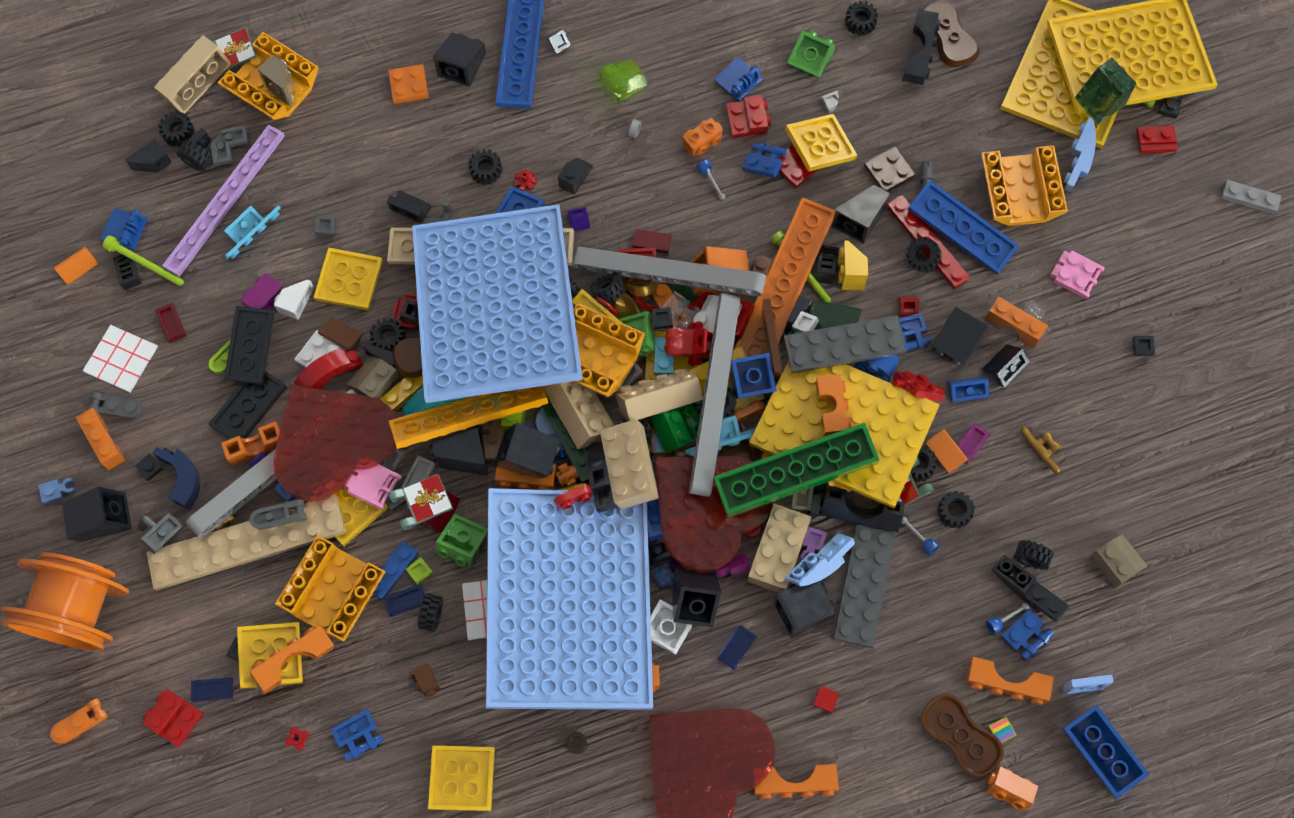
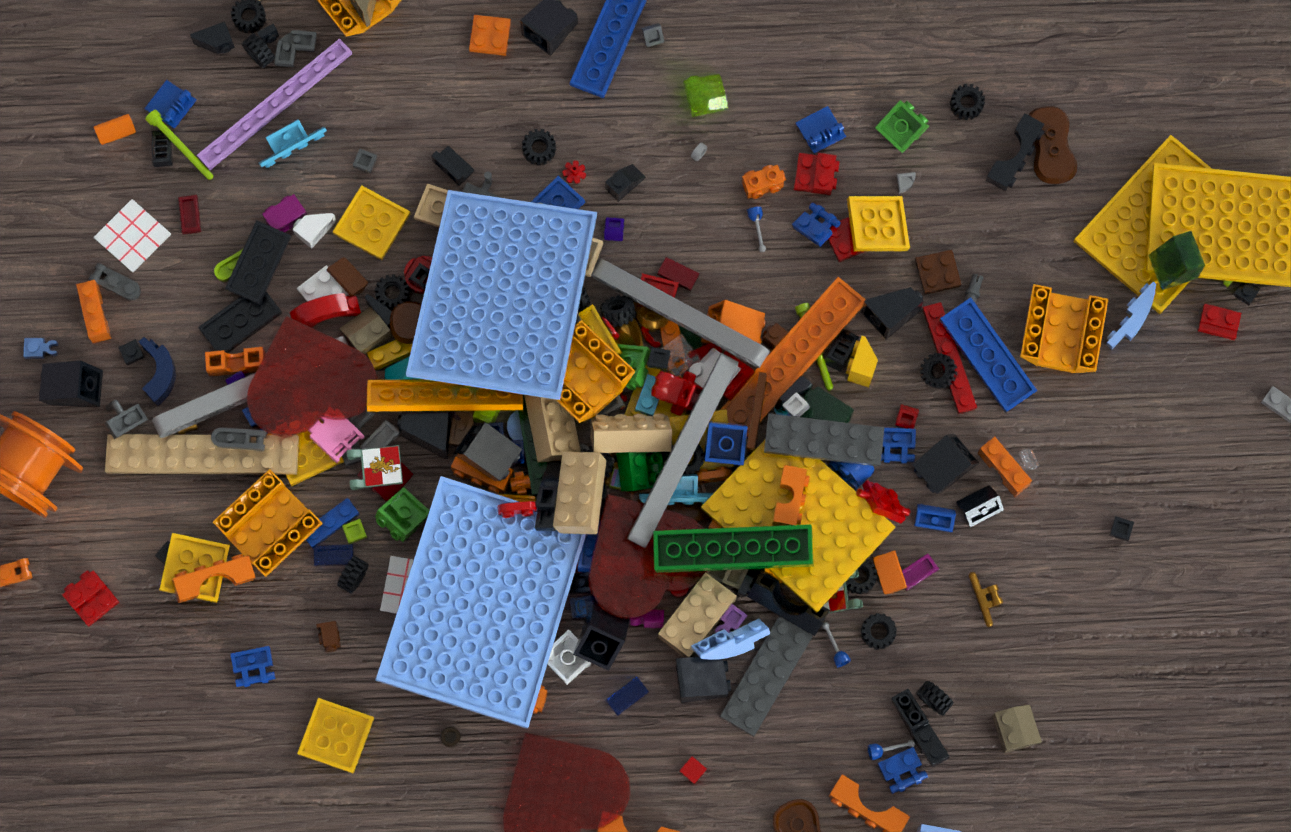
camera: 15 degrees right, 5 degrees up
clear blue tile [191,677,233,702] -> none
red plate [285,727,309,751] -> none
bright pink plate [1050,251,1105,299] -> none

